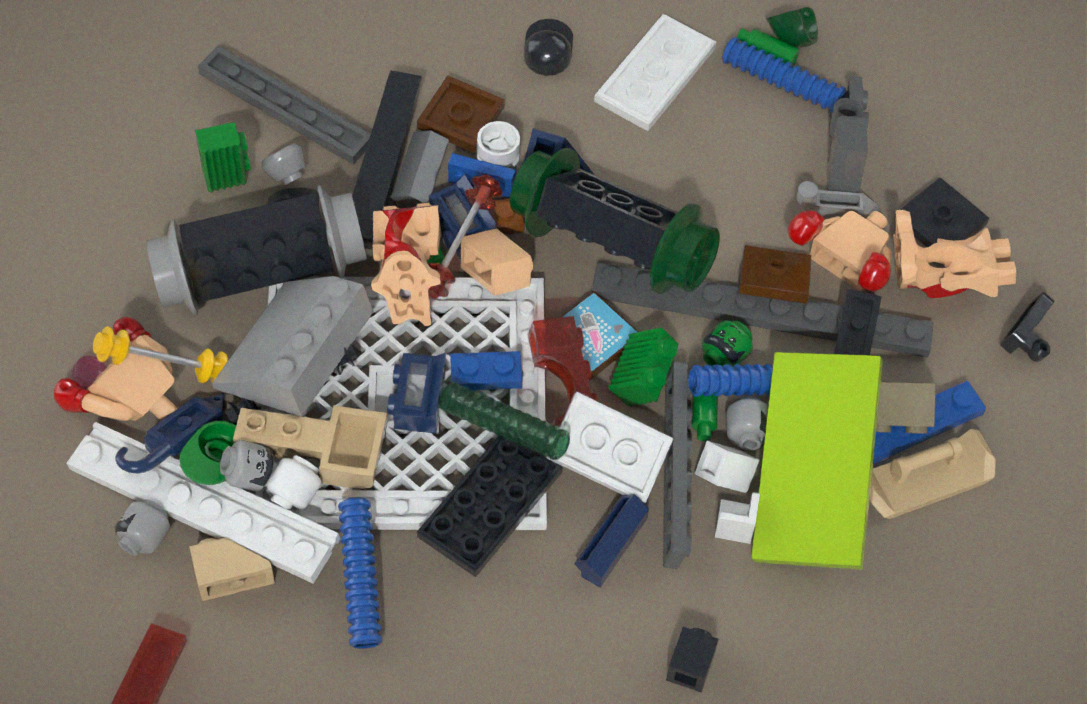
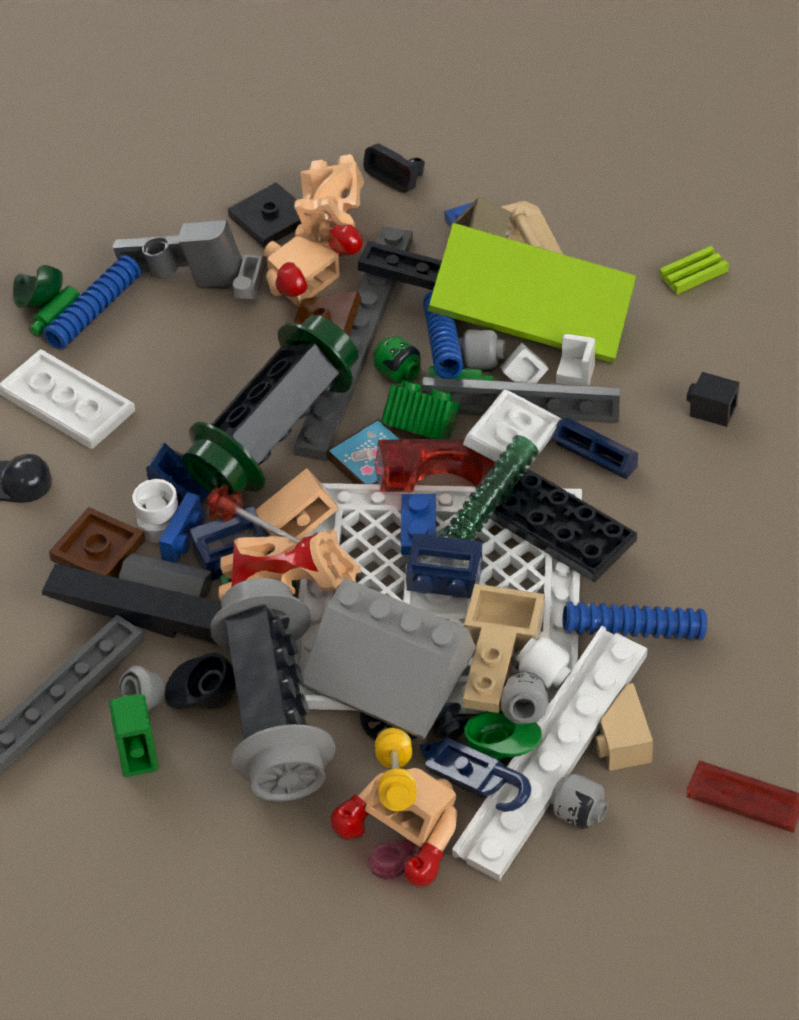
camera: 80 degrees left, 10 degrees down
none -> lime tile [659,246,729,295]

